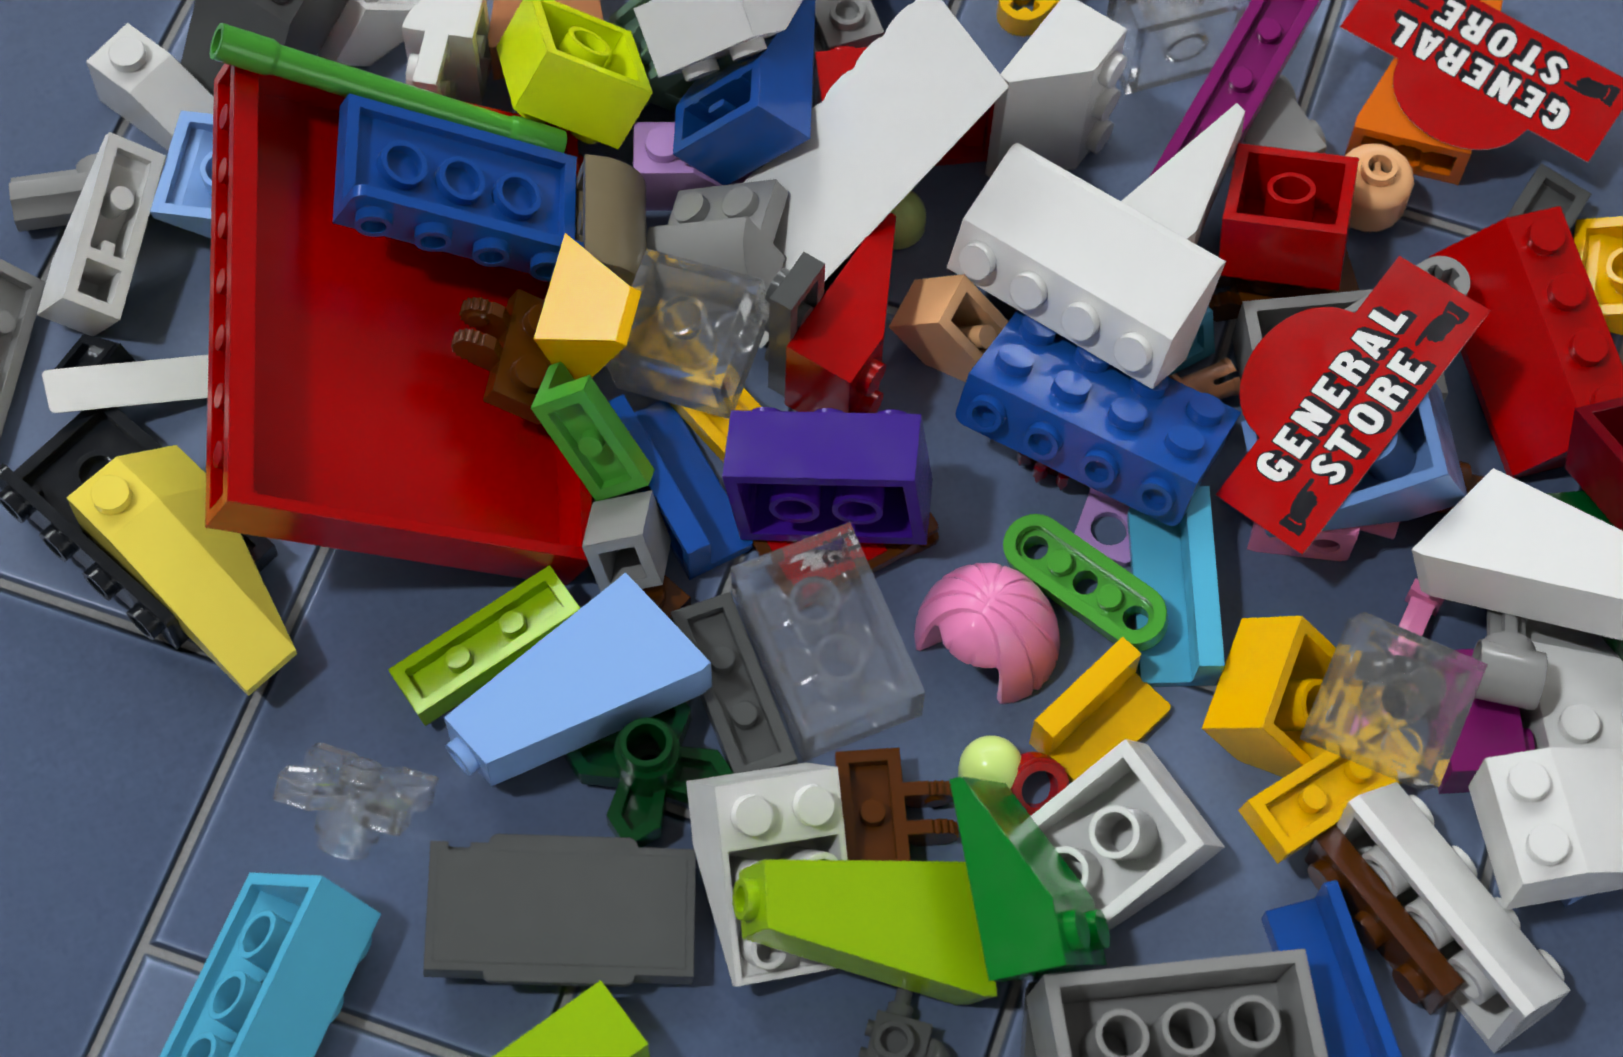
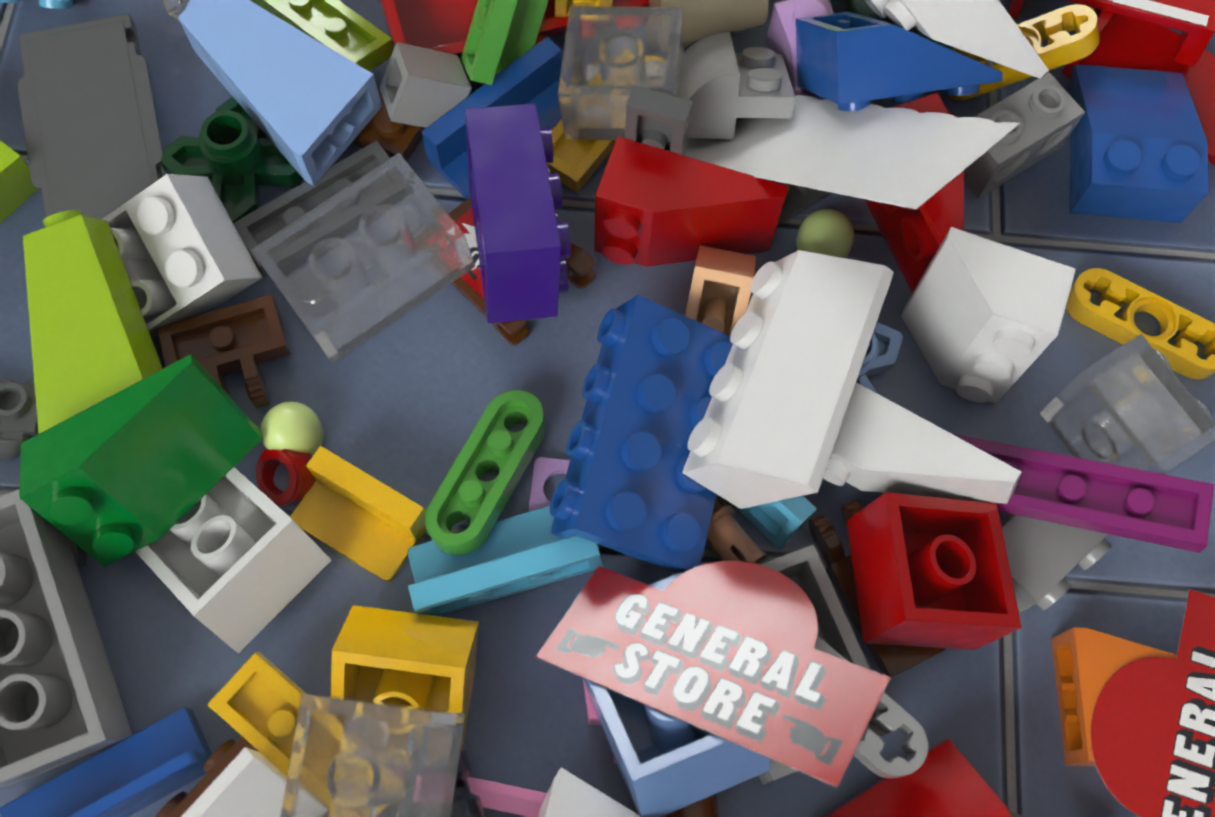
camera: 75 degrees right, 5 degrees up
bright pink hair [914,563,1060,704] -> none
light nougat head [1346,144,1414,232] -> none

